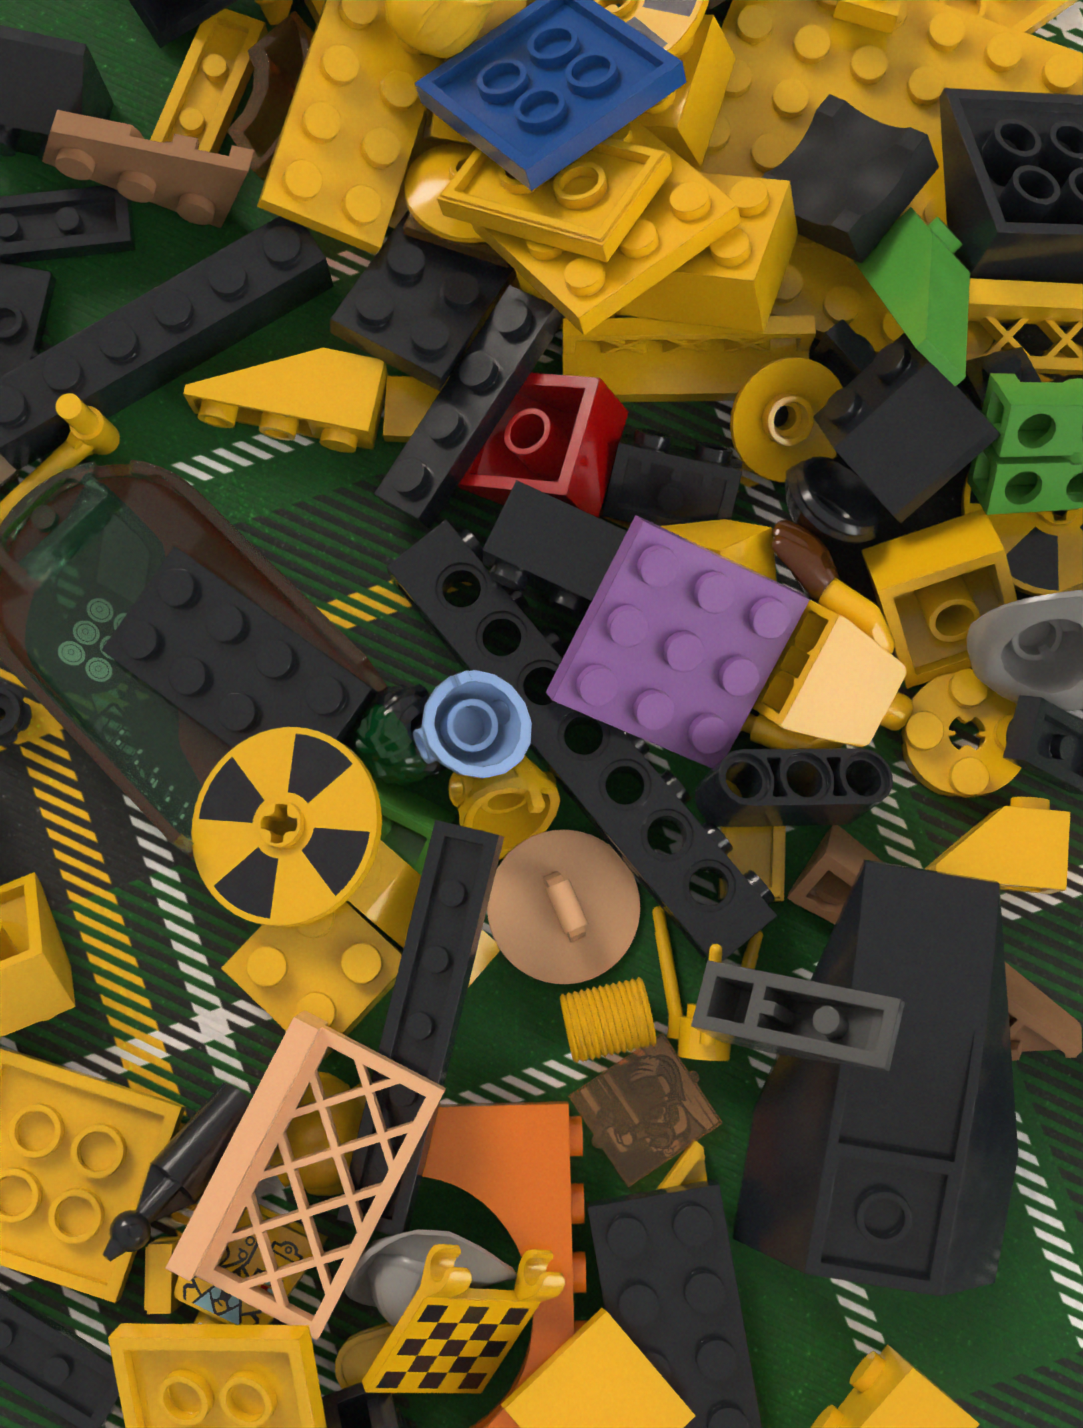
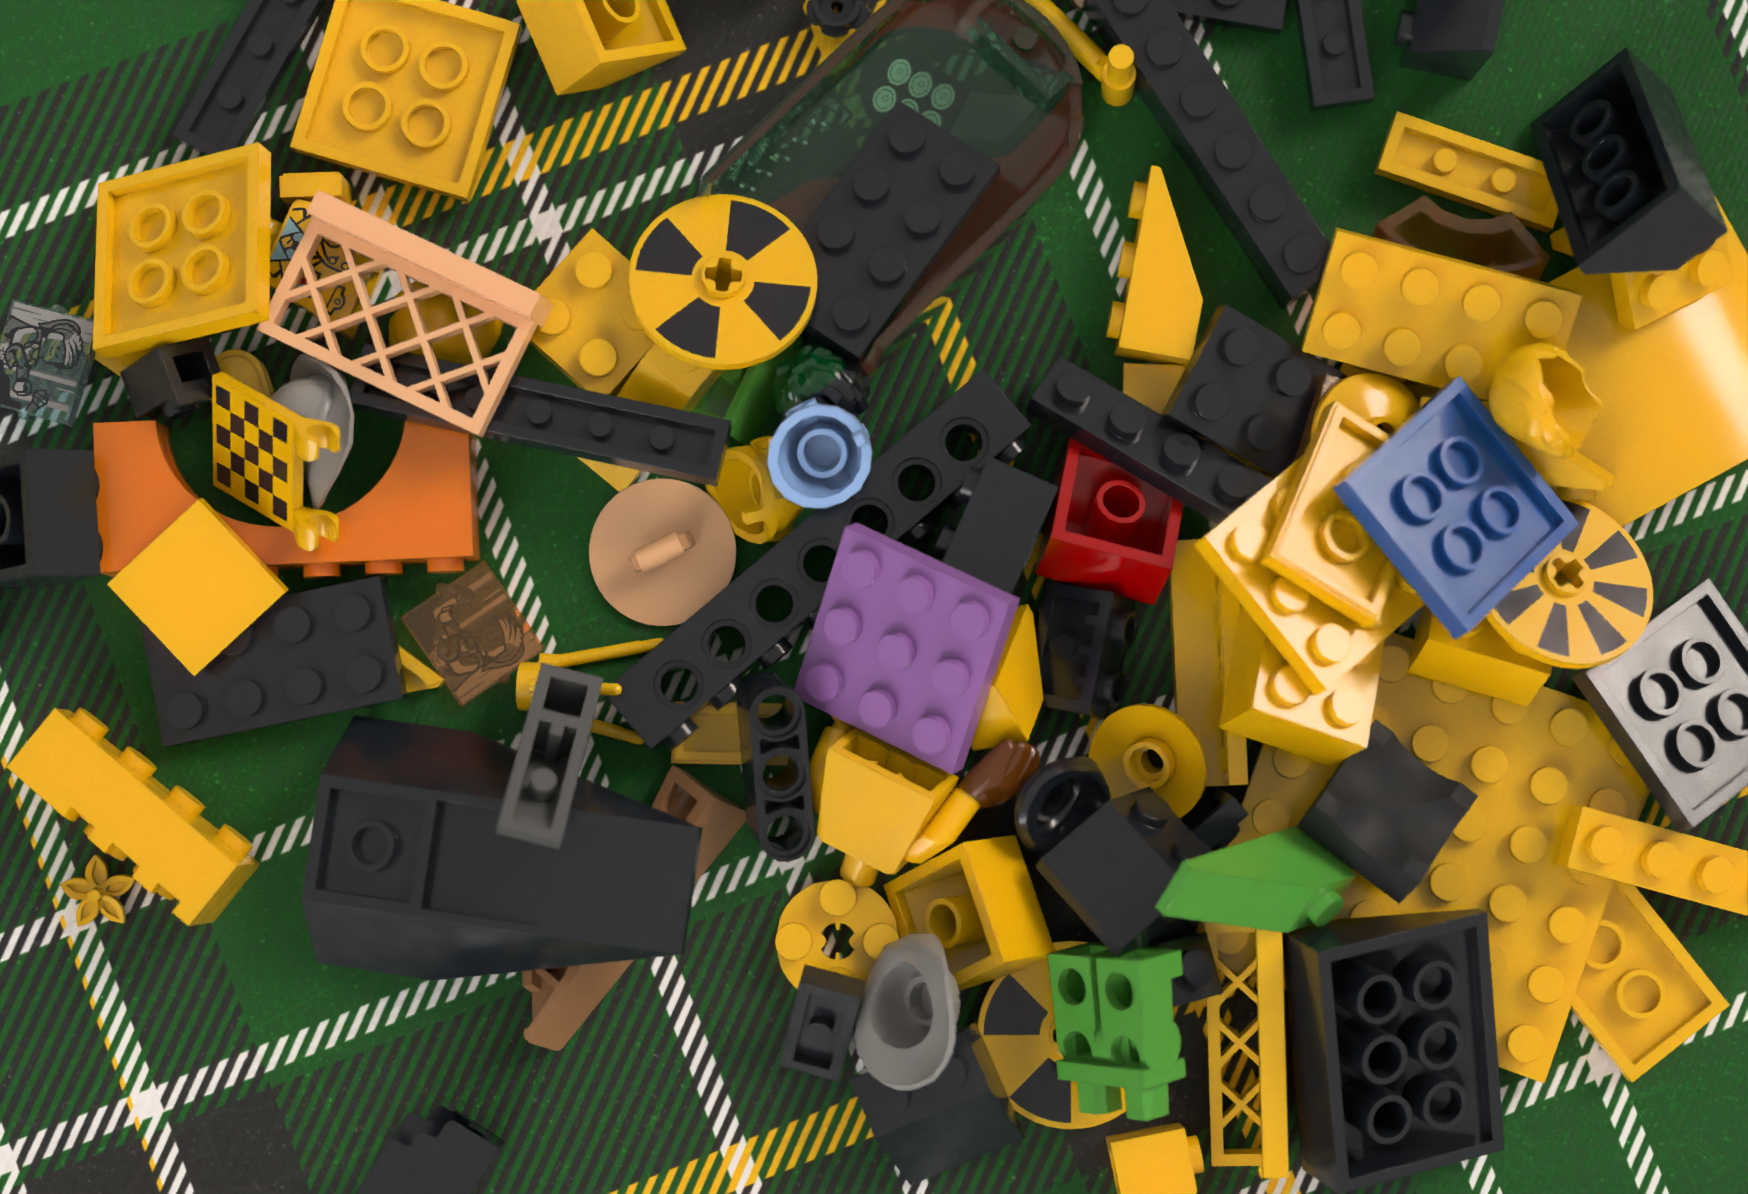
camera: 85 degrees right, 5 degrees up
medium nougat wing [42,110,254,228] -> none
black wheel [103,1082,251,1261] -> none
yellow piece [559,977,657,1063] -> none
yellow slope [924,797,1070,894] -> none

